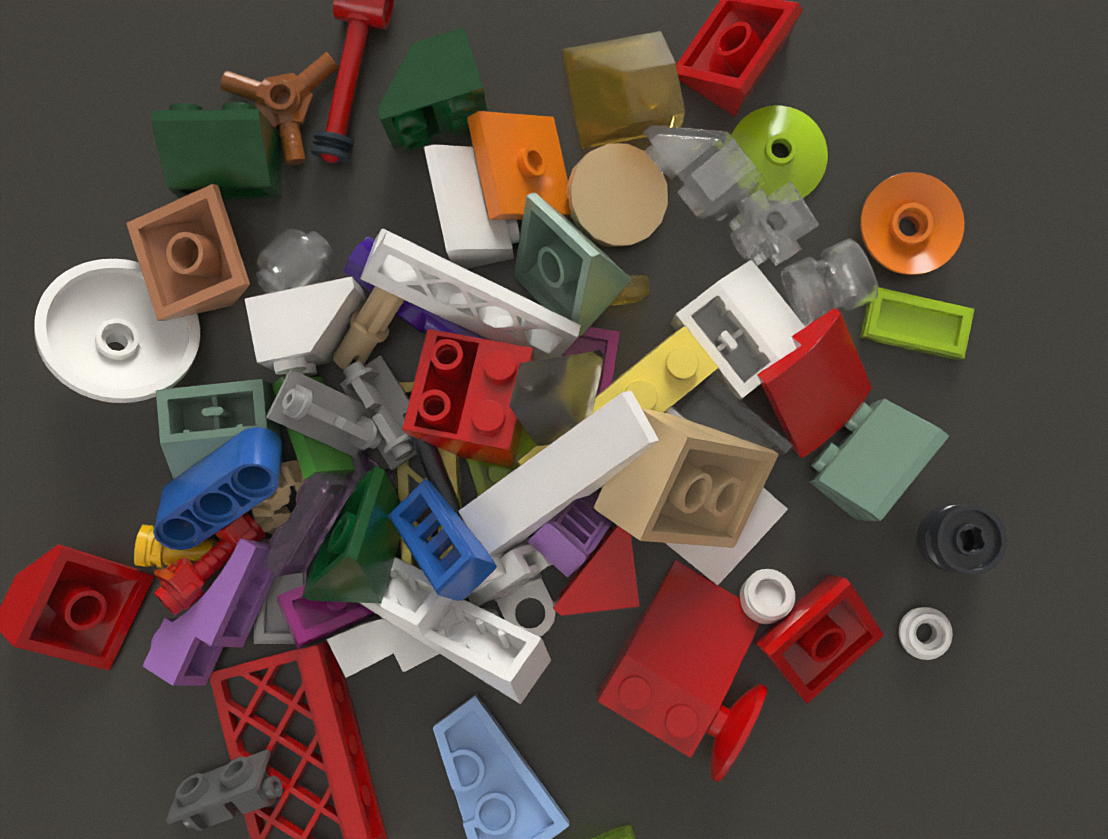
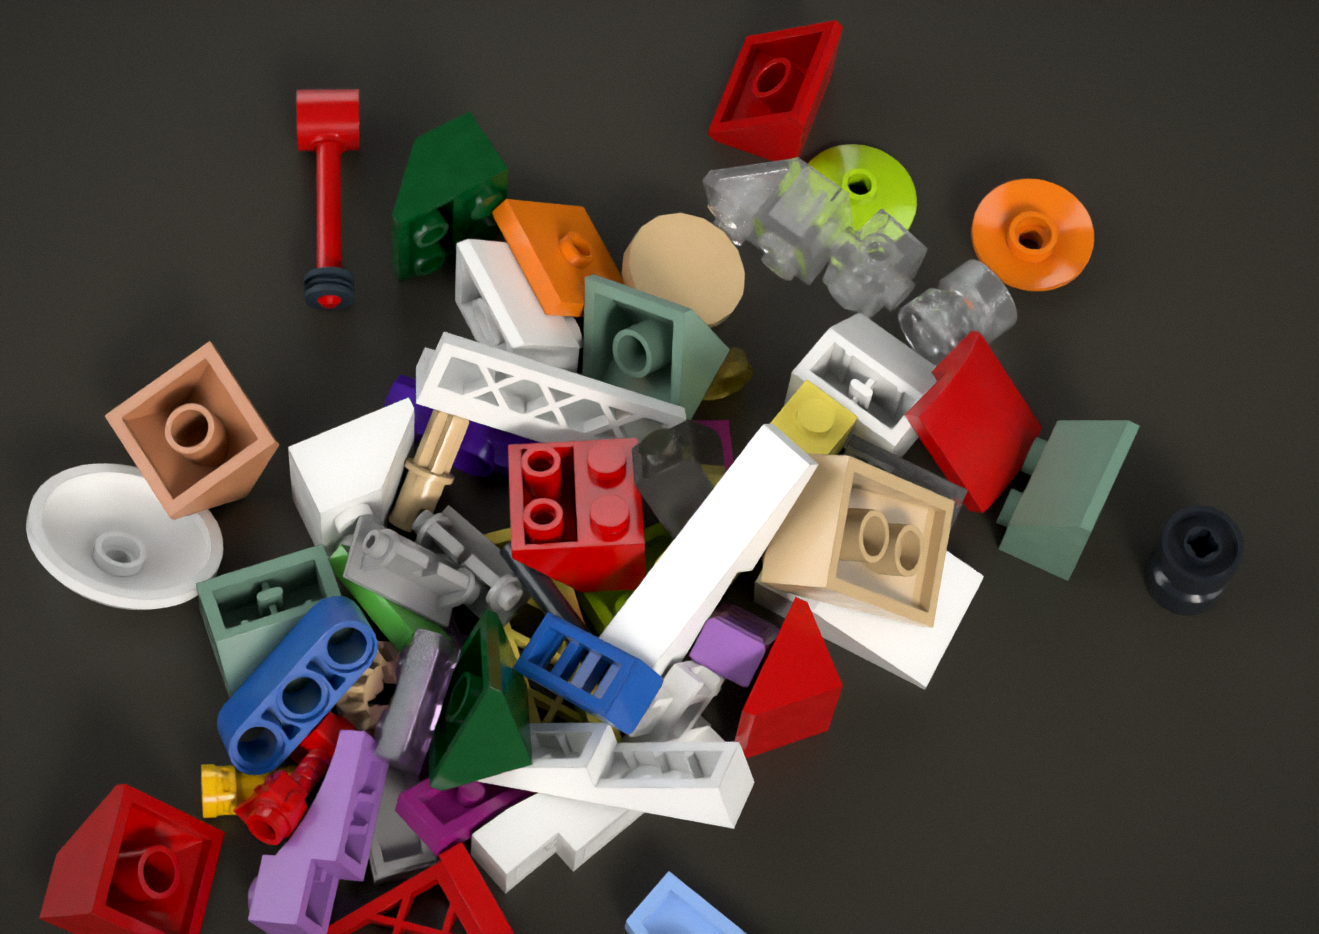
camera: 25 degrees left, 20 degrees down
dark green slope [151,102,282,199] -> none
dark orange piece [220,52,339,165] -> none
clear head [255,228,334,294] -> none
clear yellow slope [562,31,685,149] -> none
red slope [596,560,760,758] -> none
red dish [706,683,767,783] -> none
white tile [740,569,795,624] -> none
red slope [753,574,884,704] -> none
lime tile [860,286,975,361] -> none
white plate [898,607,953,660] -> none

